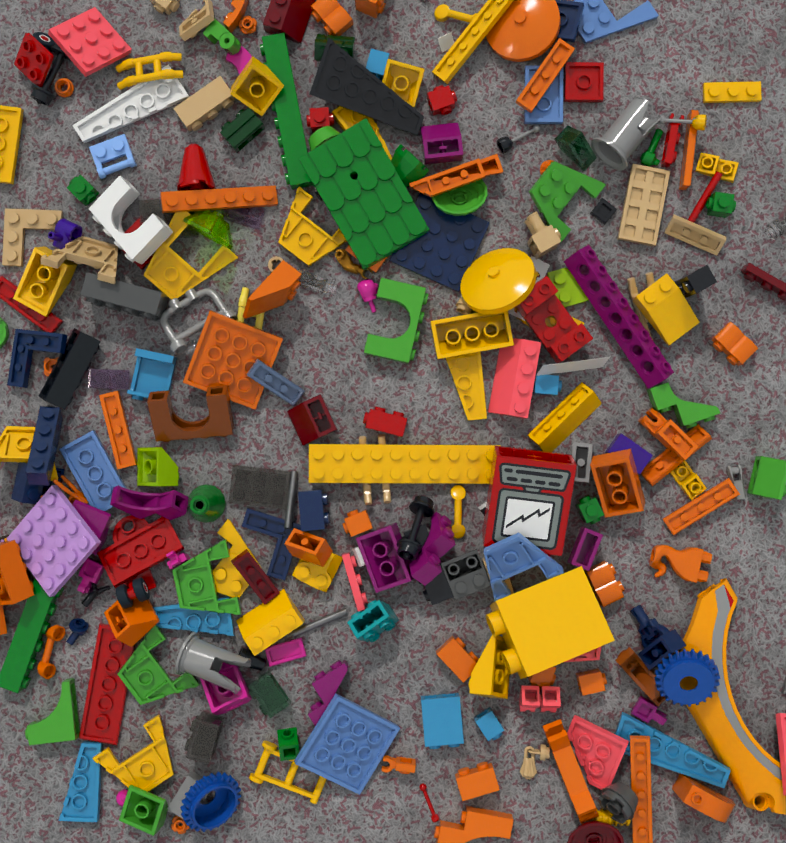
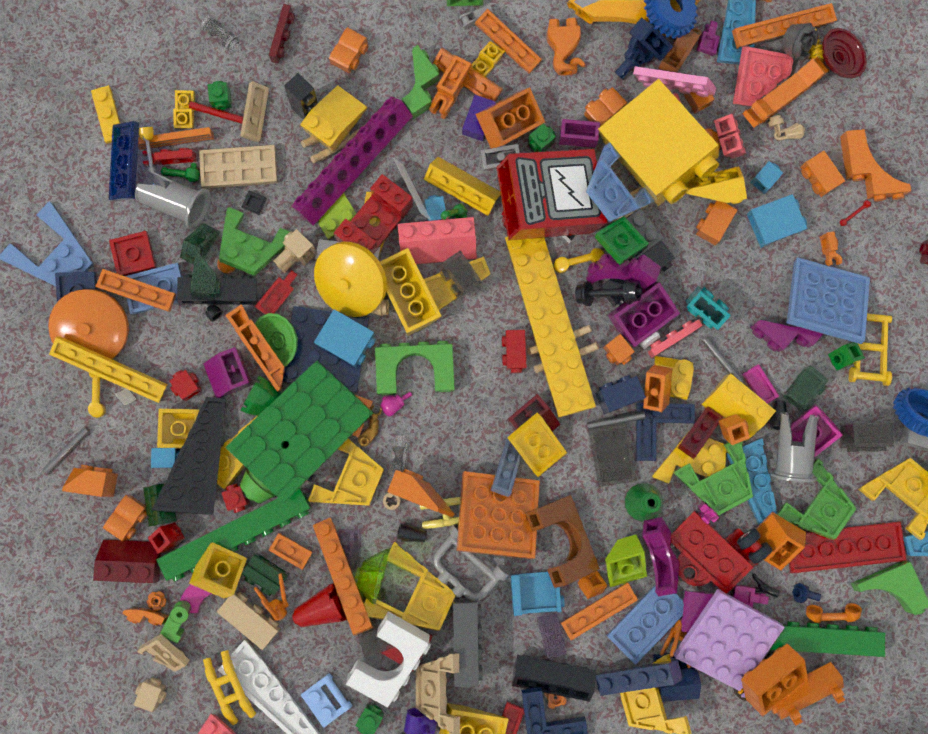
camera: 115 degrees left, 5 degrees down
none -> clear blue plate [108,121,139,201]
none -> red brick [148,522,185,554]
none -> black brick [177,274,257,305]
none -> clear green slope [190,253,221,299]
none -> orange plant [254,573,289,620]
none -> red plate [255,270,298,315]
none -> orange plate [269,533,313,570]
none -> dark azure panel [314,309,376,368]
none -> black cone [397,522,427,542]
none -> green piece [440,203,468,220]
none -> clear smoke brick [440,250,483,300]
none -> yellow plate [507,413,567,477]
none -> orange slope [578,571,608,599]
none -> green plate [595,216,649,265]
none -> bright pink plate [633,66,716,97]
none -> orange brick [718,414,750,445]

